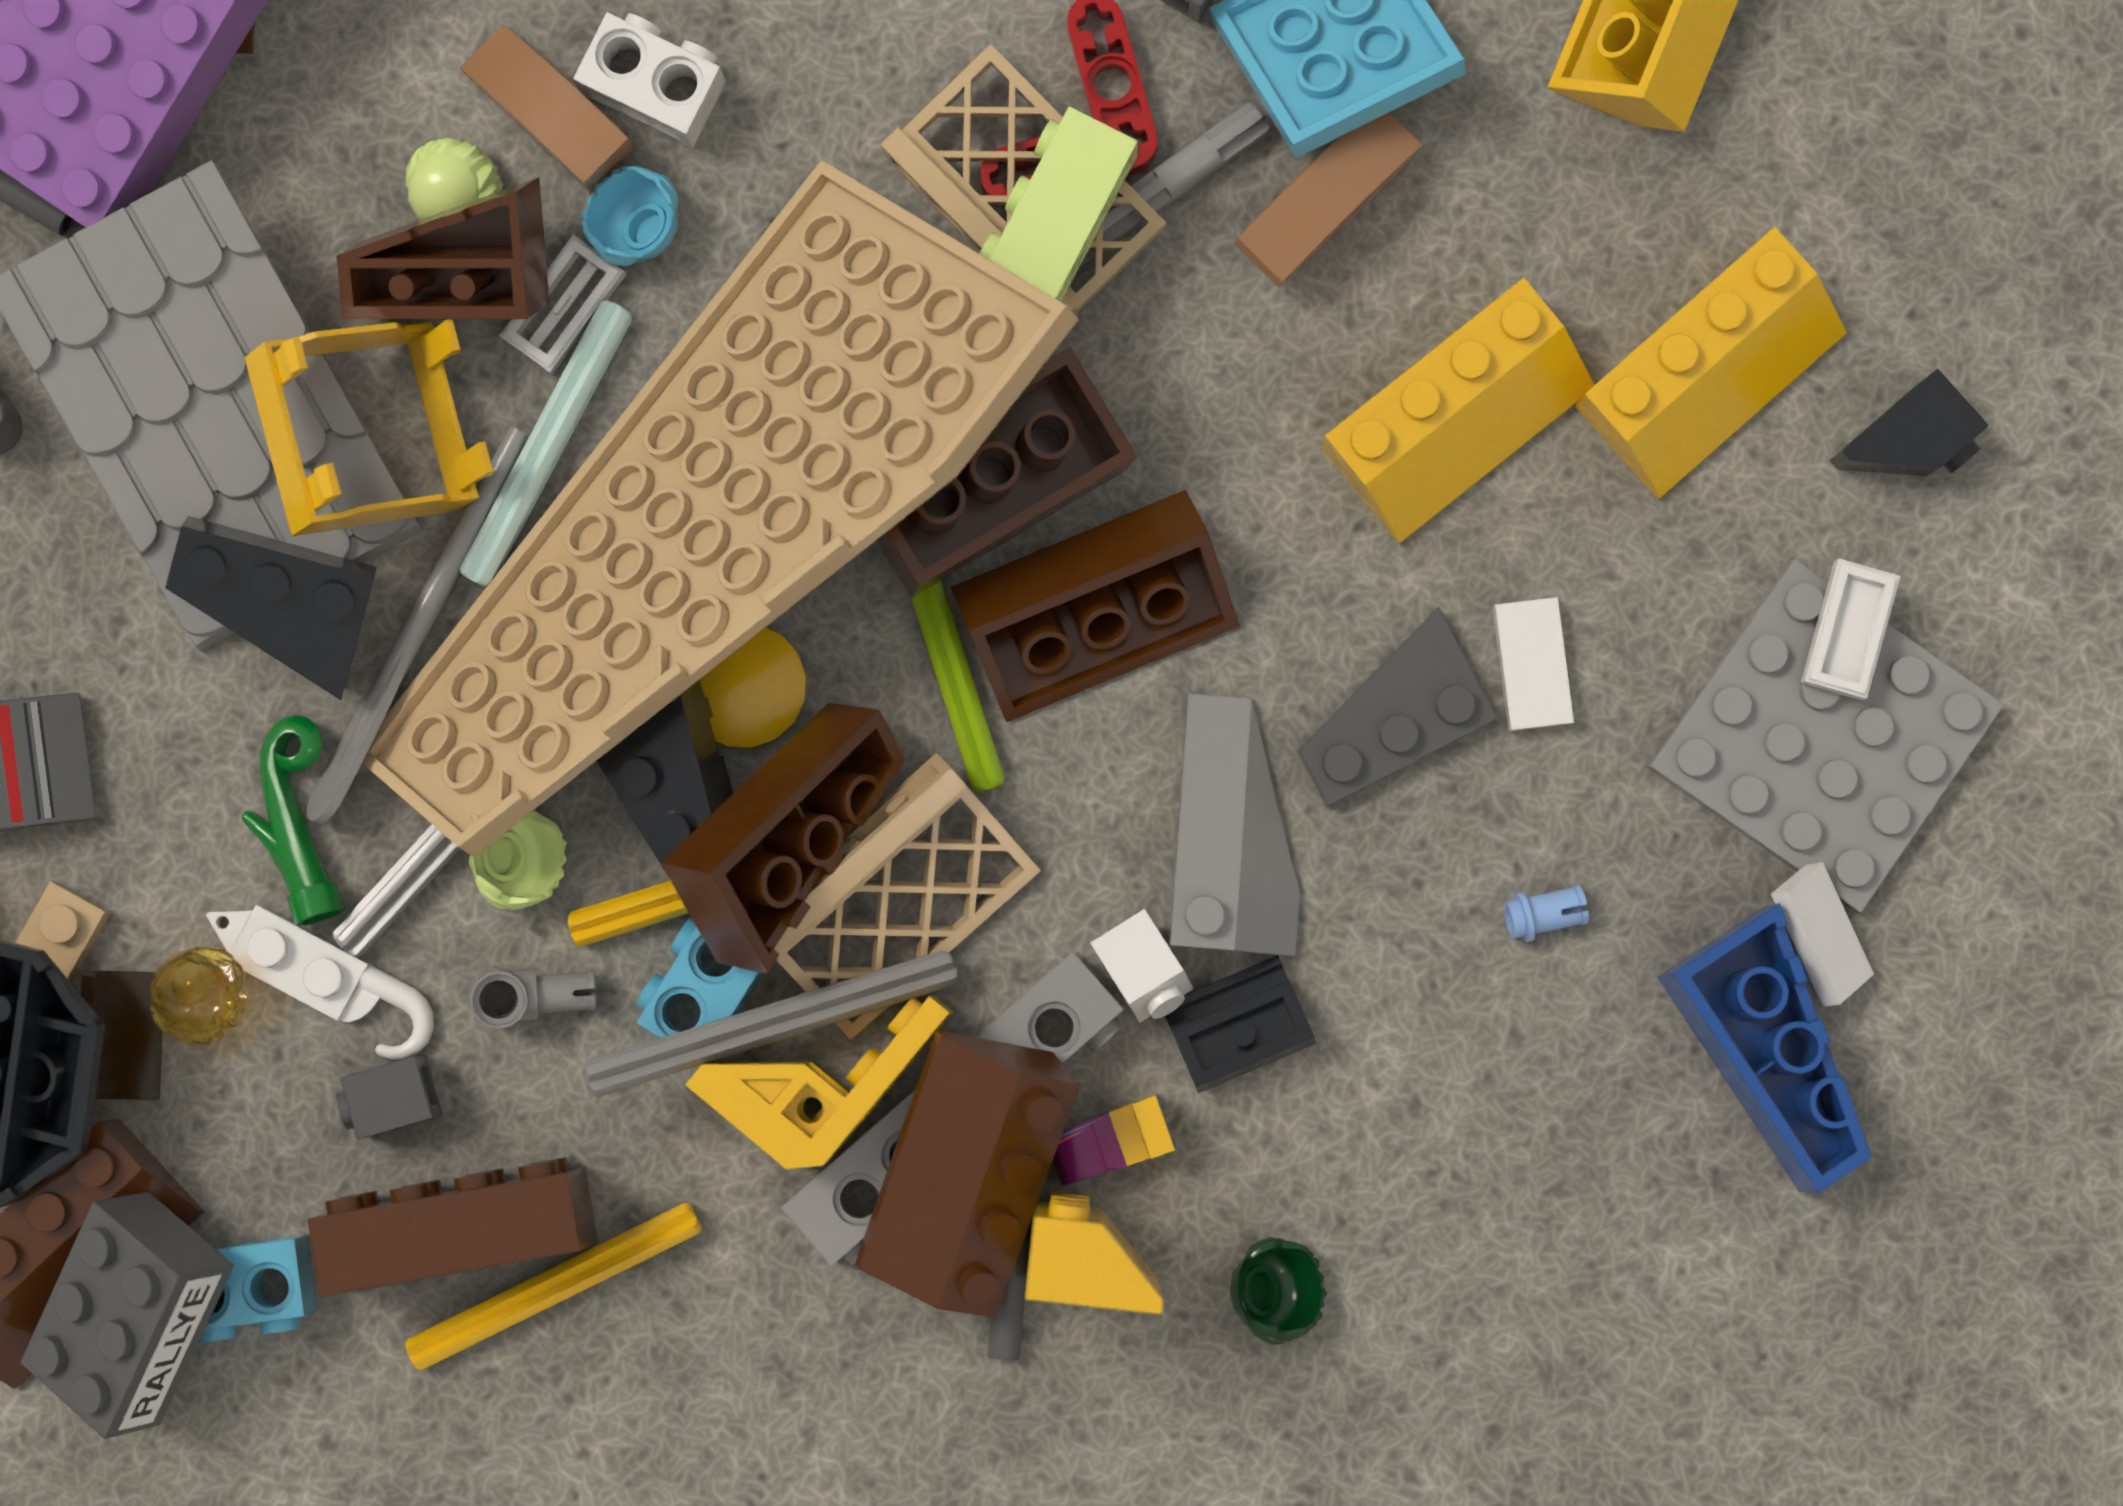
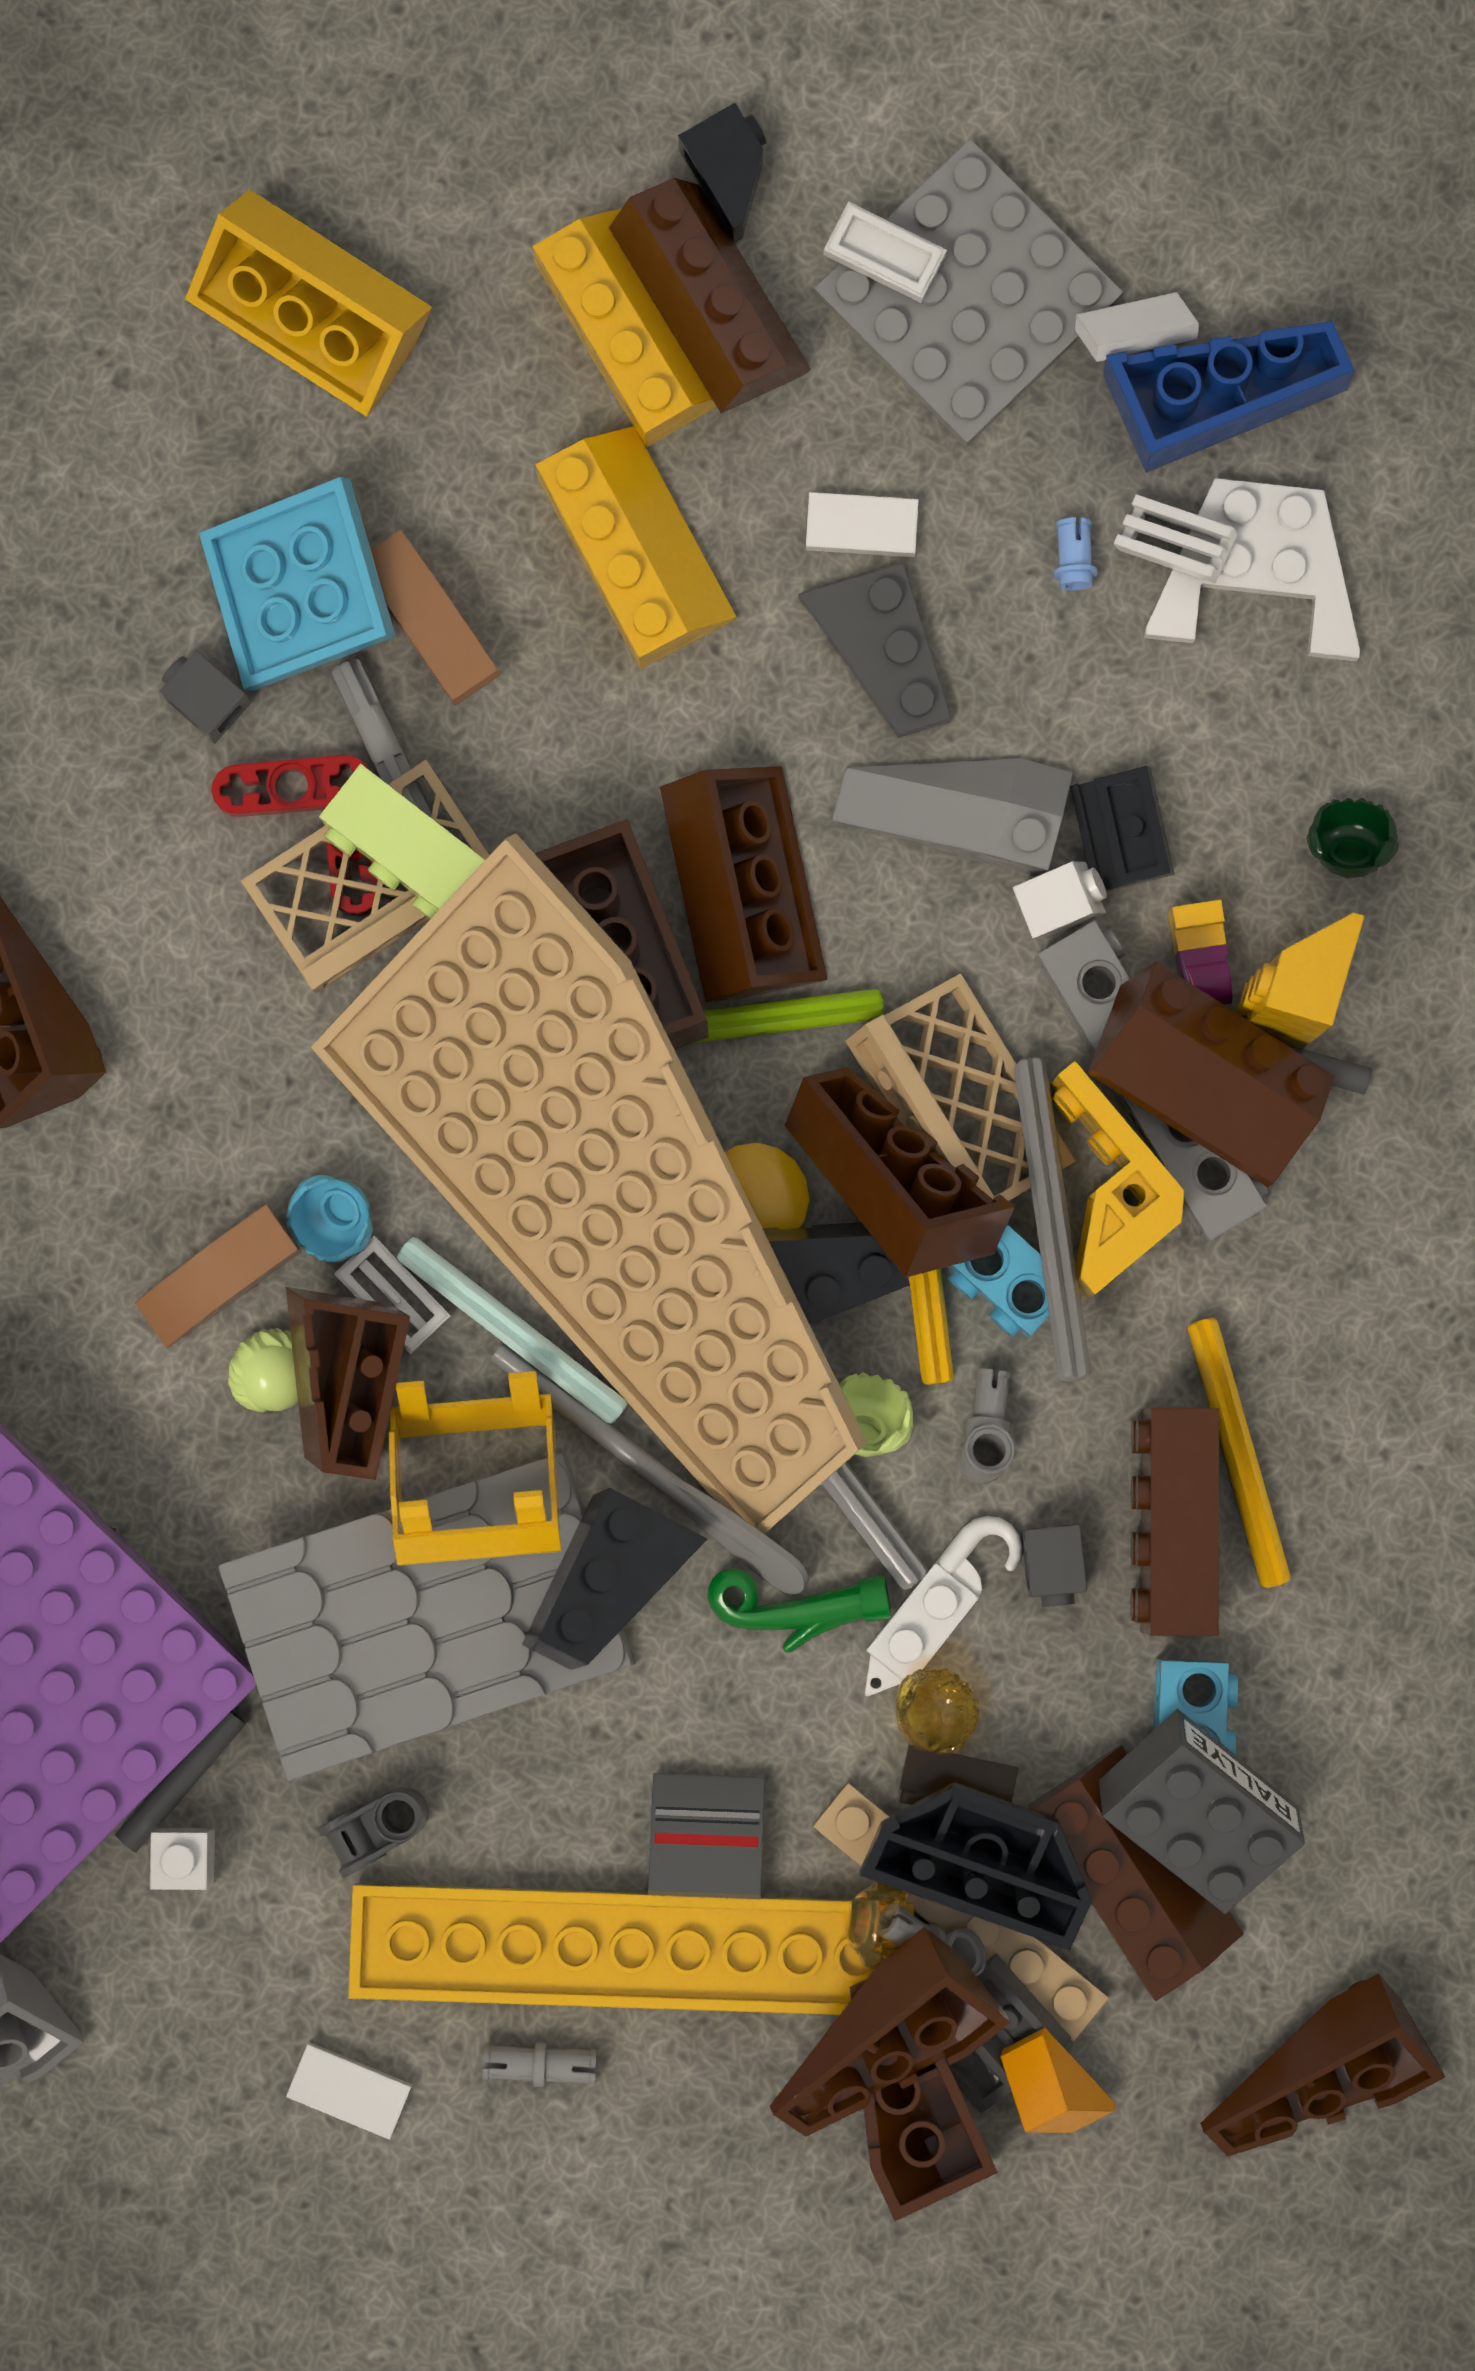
camera: 85 degrees left, 0 degrees up
white brick [573,12,726,148] -> none
none -> reddish brown slope [609,178,811,414]
none -> white tile [1113,494,1238,583]
none -> white wing [1144,478,1360,661]

